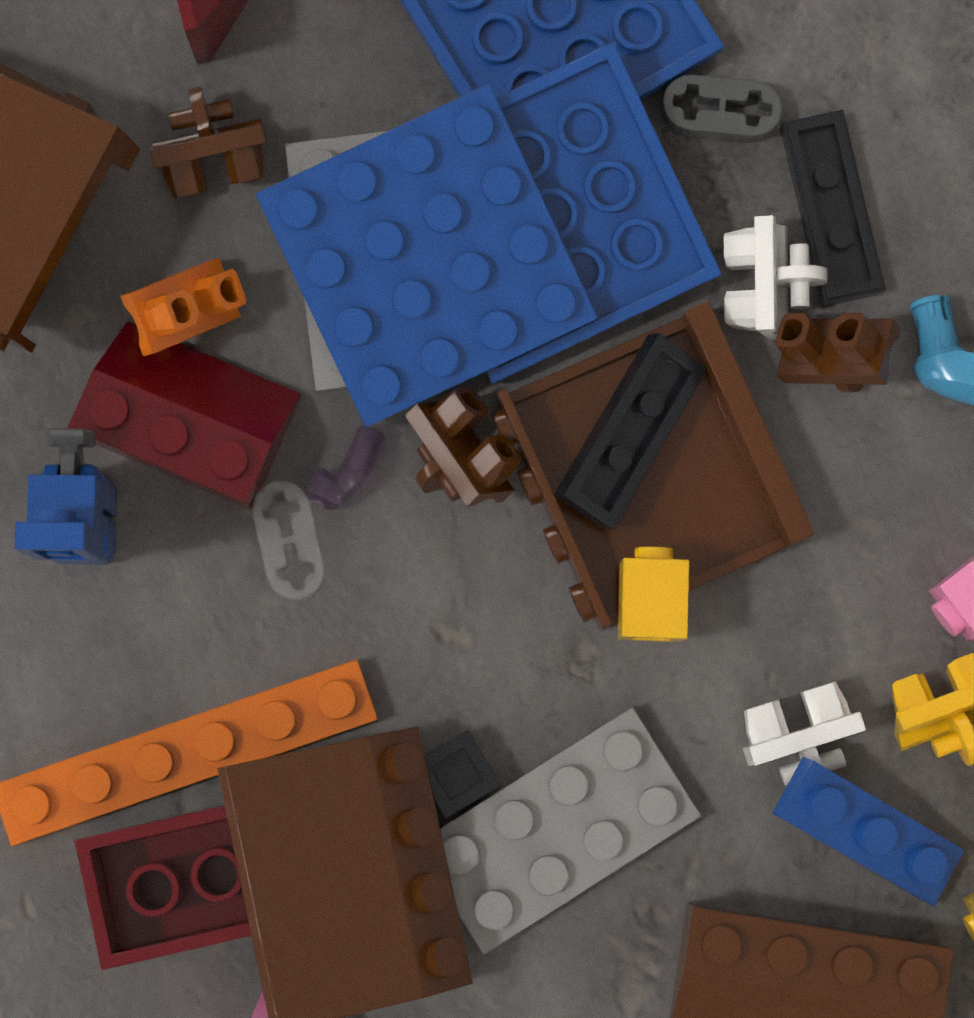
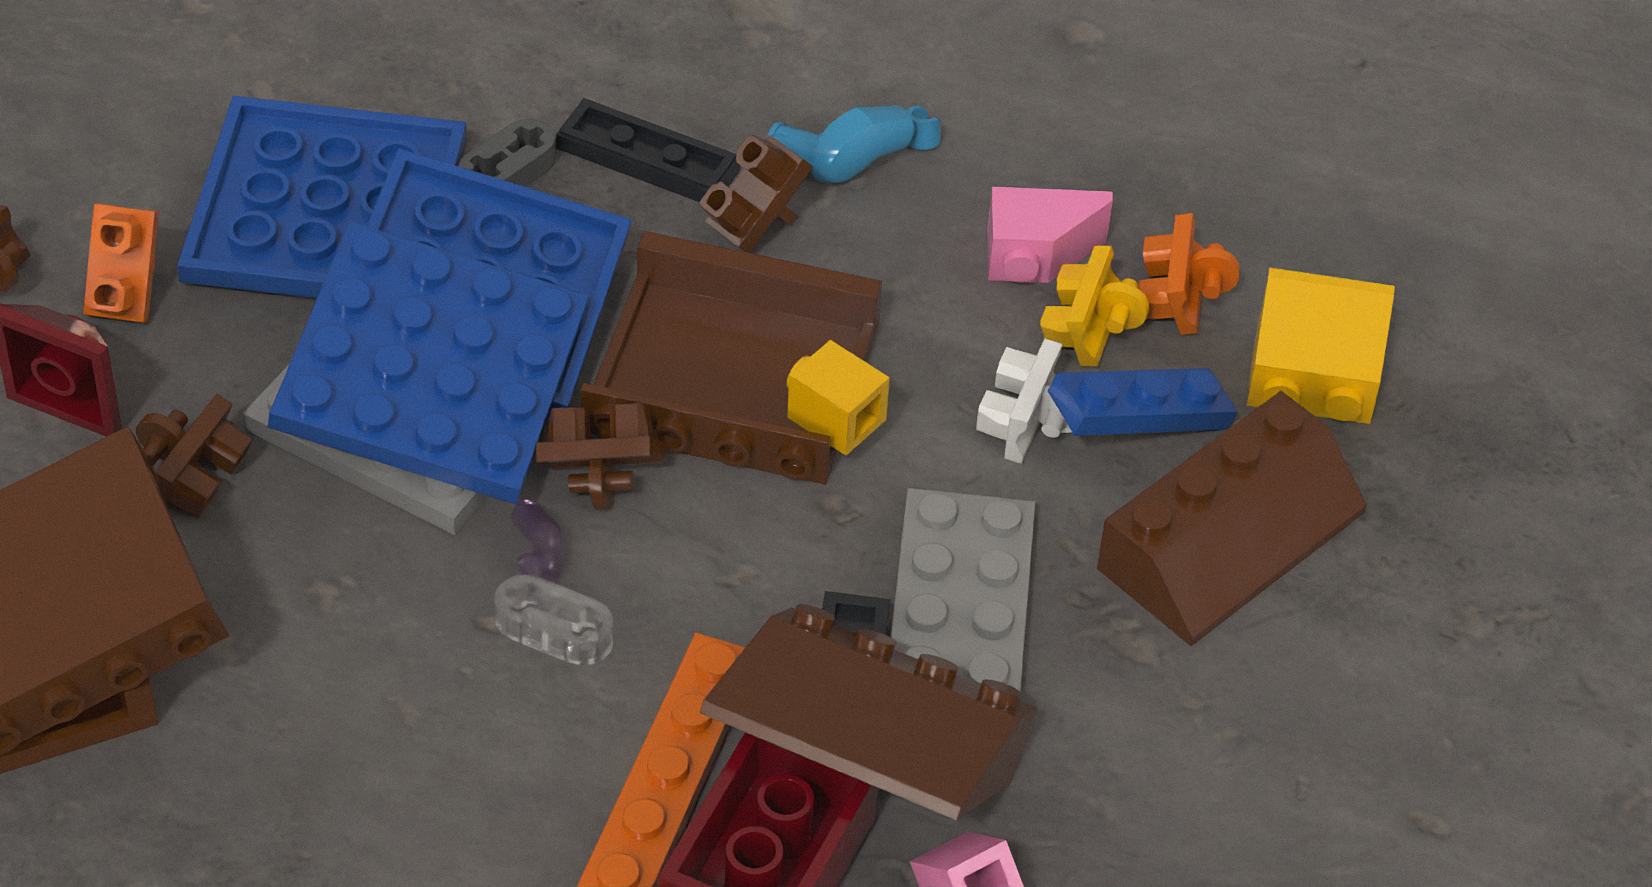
camera: 50 degrees left, 35 degrees down
blue plate [14,428,117,565] -> none
dark red slope [68,321,302,510] -> none
orange hips [120,257,246,356] -> none
black plate [554,333,707,530] -> none
white hips [724,215,827,340] -> none

